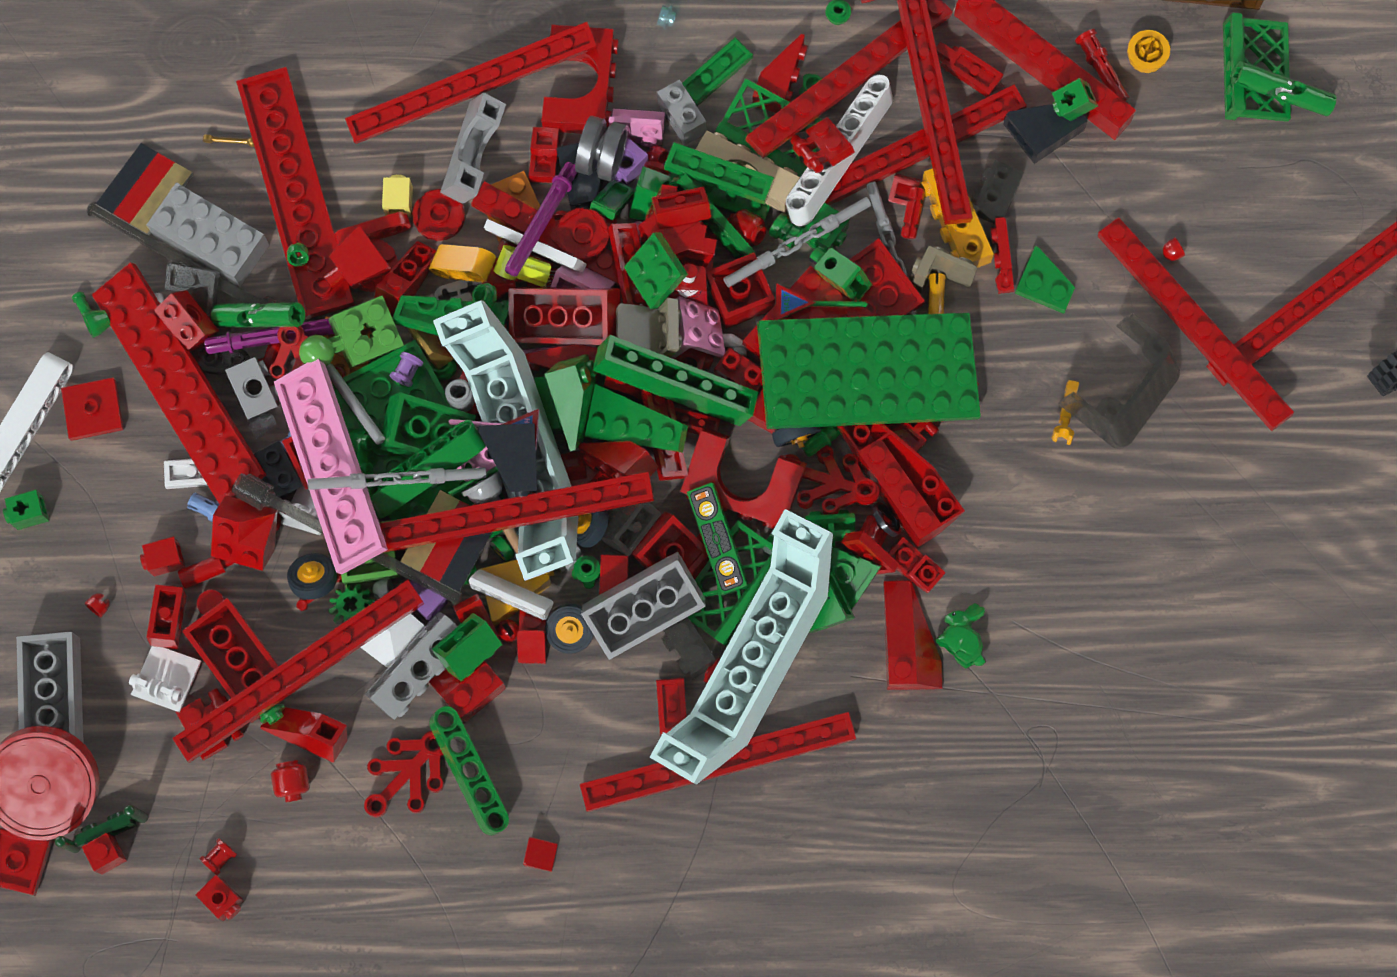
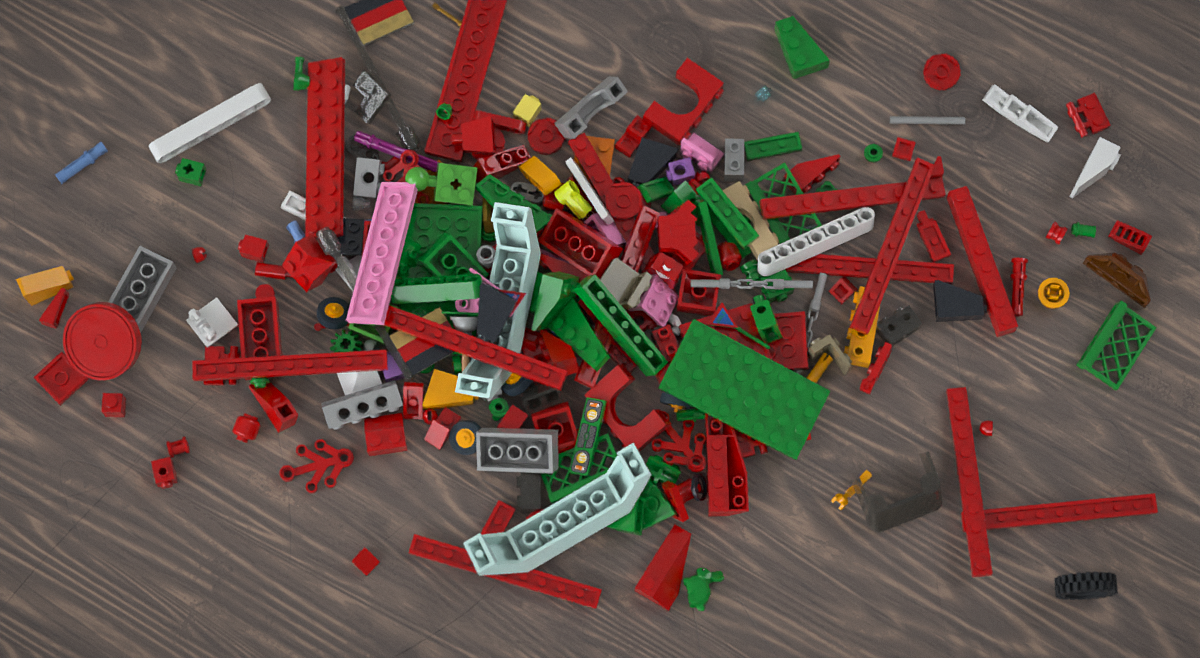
camera: 30 degrees right, 0 degrees up
dark green plate [55,805,148,853] -> none
red plate [61,377,124,441] -> none
light grey brick [146,182,269,287] -> none
red brick [146,584,187,649] -> none
red brick [154,290,219,351] -> none
green piece [211,302,305,327] -> none
light grey piece [308,467,486,490] -> none
light grey bar [326,364,385,445] -> none
red plate [345,22,598,144] -> none
medium lavender bush [389,352,423,387] -> none
green beam [429,706,509,836] -> none
green brick [432,613,502,681] -> none
white slope [469,570,553,620] -> none
green plate [472,283,497,308] -> none
magenta axle [505,162,577,277] -> none
flat silver wheel [575,116,628,182] -> none
green plate [624,232,688,309] -> none
red slope [652,187,711,229] -> none
red plate [790,117,855,173] -> none
red slope [887,537,946,593] -> none
red axle [901,187,925,239] -> none
green wing [1015,246,1075,314] -> none
green brick [1052,78,1098,121] -> none
green piece [1231,61,1337,116] -> none

